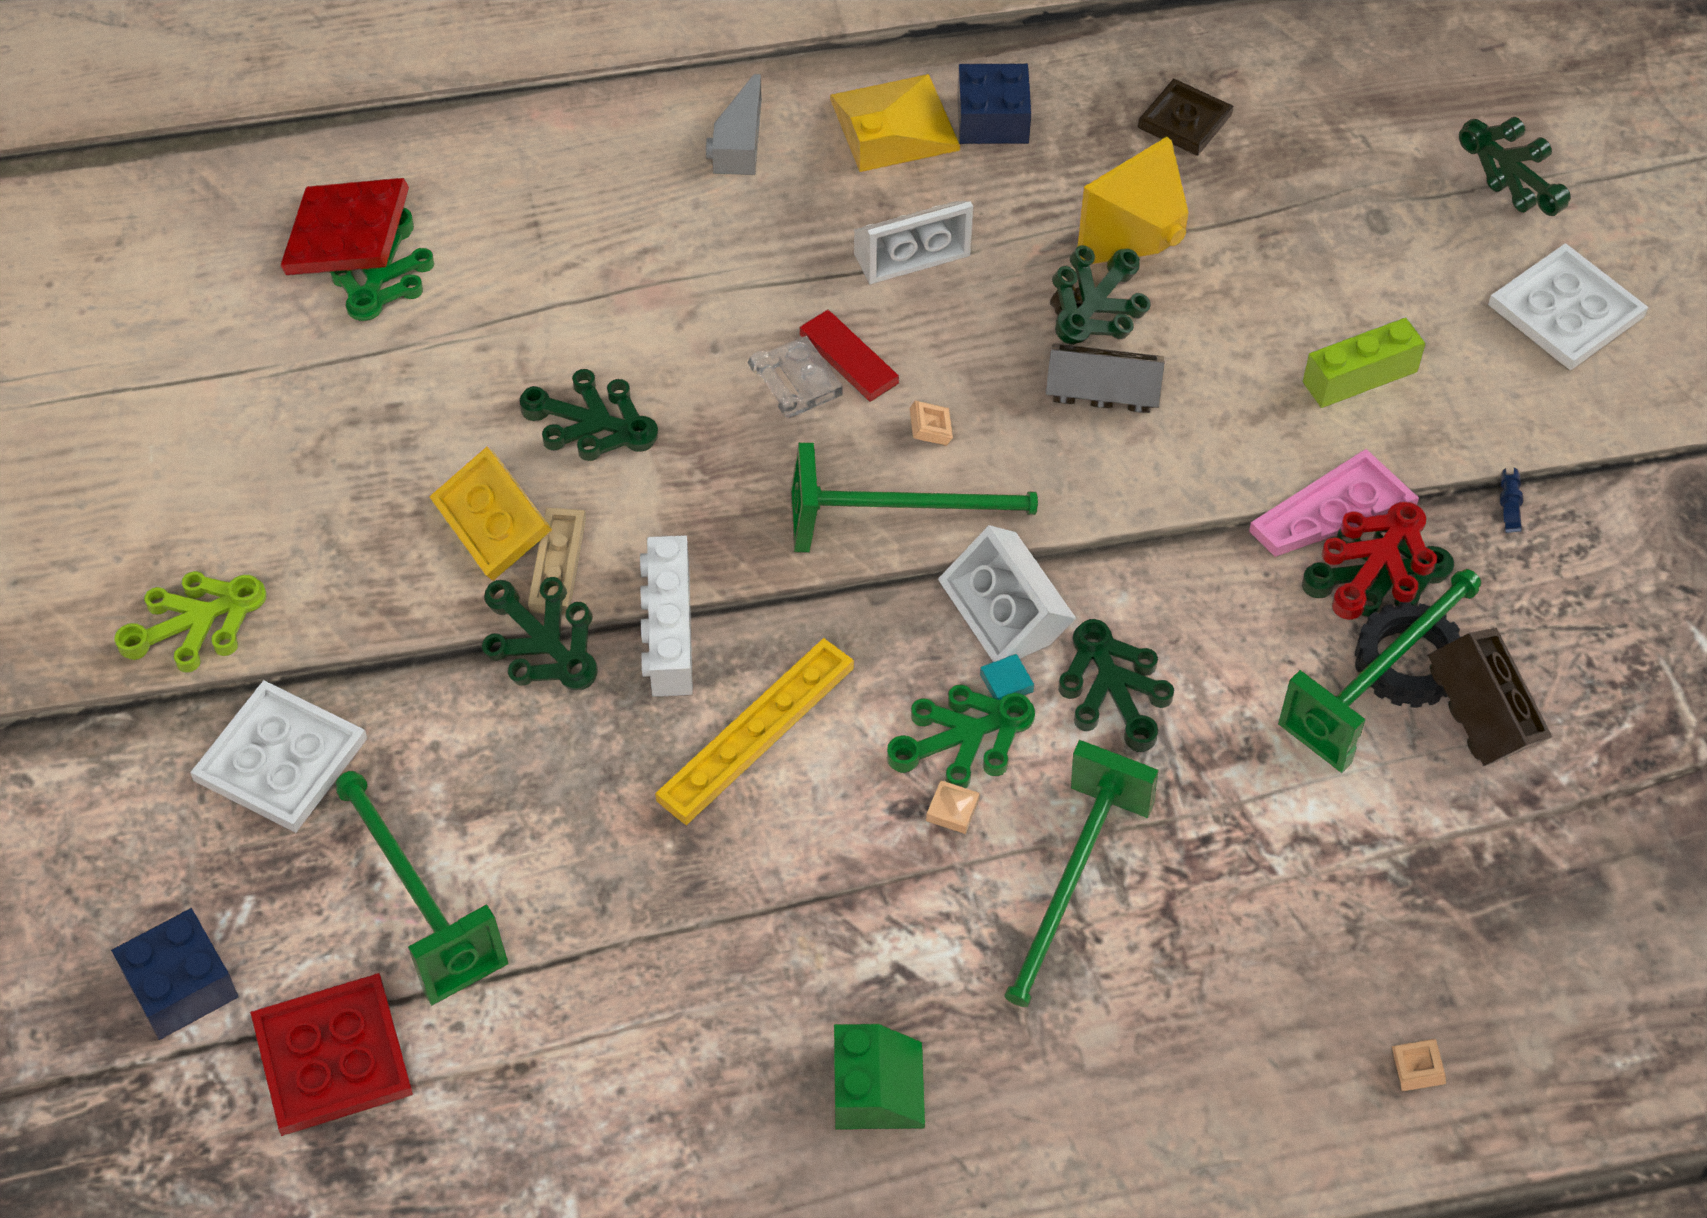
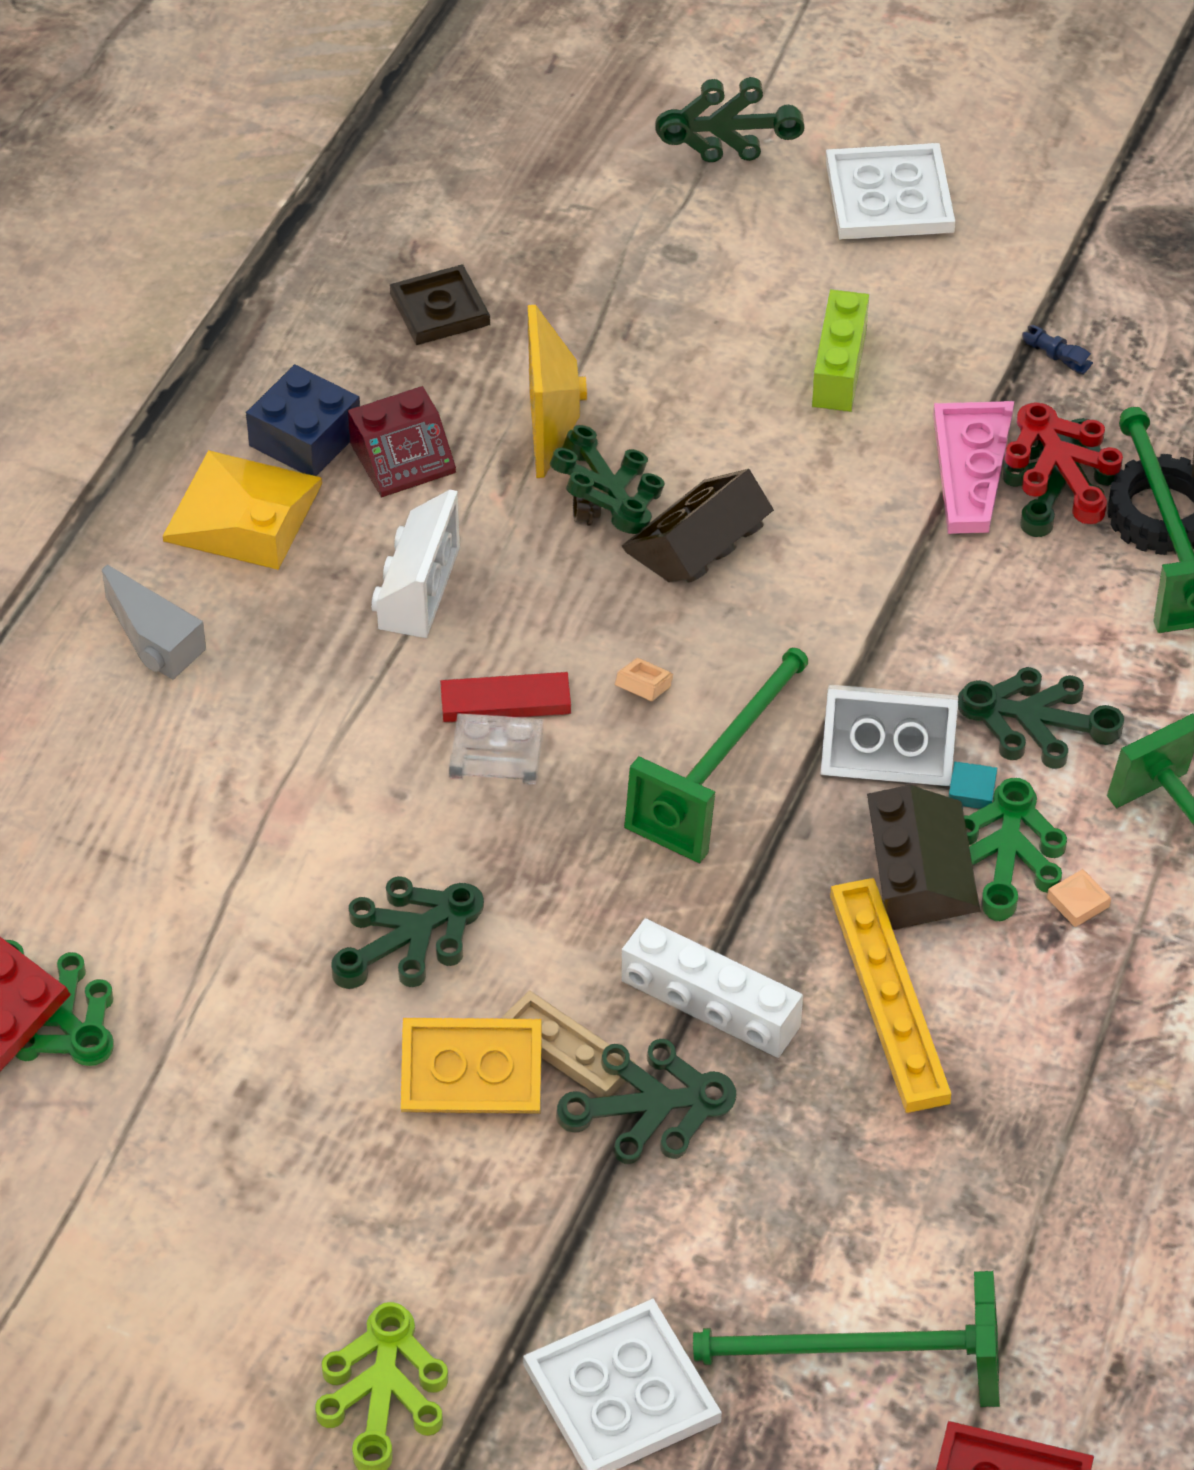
camera: 55 degrees left, 5 degrees down
none -> dark red slope [348,386,456,498]
none -> dark brown slope [867,785,981,930]

